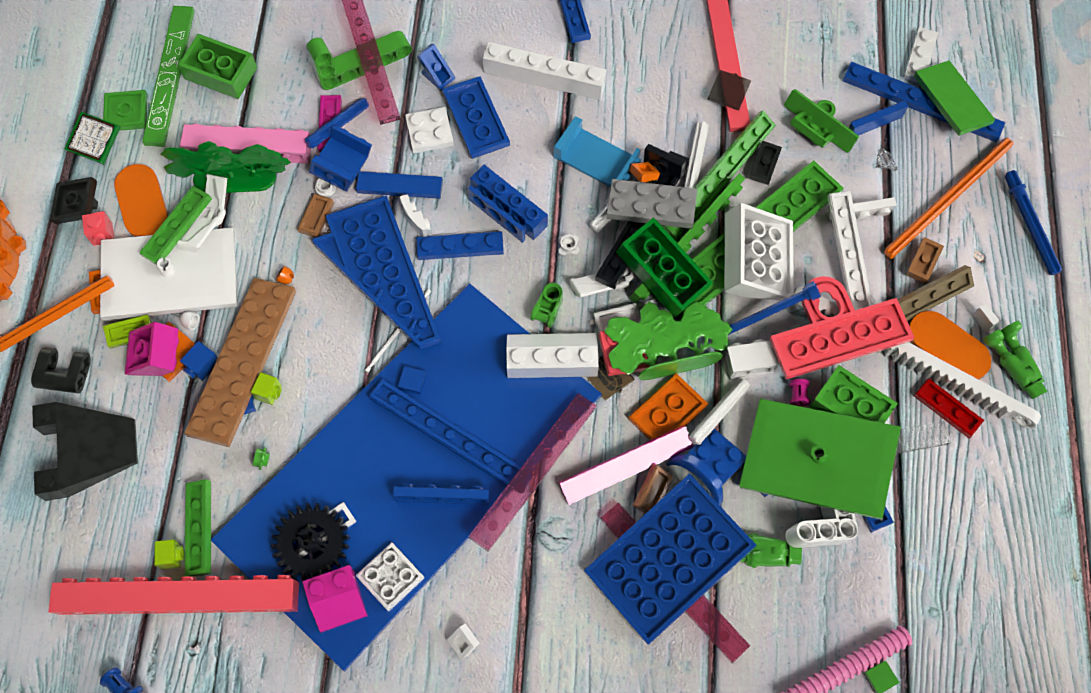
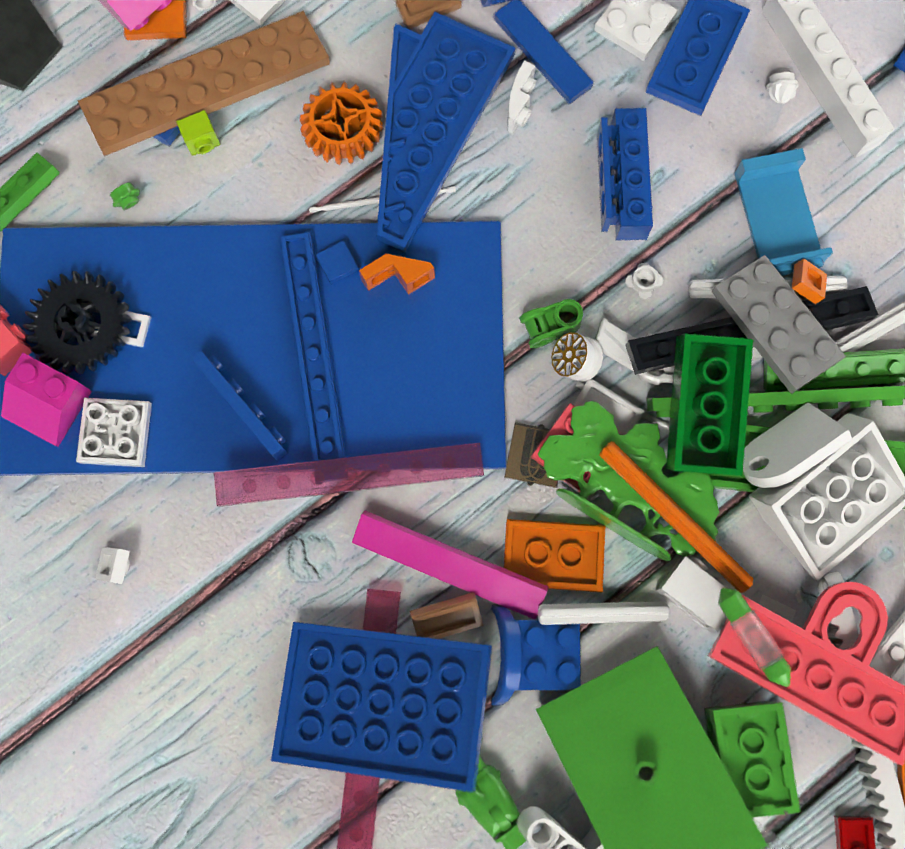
camera: 50 degrees right, 10 degrees up
blue brick [180,341,218,381] -> none
orange hinge [275,265,294,285] -> none
blue plate [417,231,504,260] -> none
white slope [507,333,599,378] -> none
black plate [644,144,686,179] -> none
blue piece [727,281,821,336] -> none
dark pink bush [789,379,811,407] -> none
none -> orange gear [300,81,383,165]
none -> orange slope [359,254,435,295]
none -> white wheel [551,332,603,382]
none -> orange axle [599,441,754,593]
none -> piece [718,588,791,687]
none -> white tile [743,403,853,488]
none -> white plate [766,72,798,104]

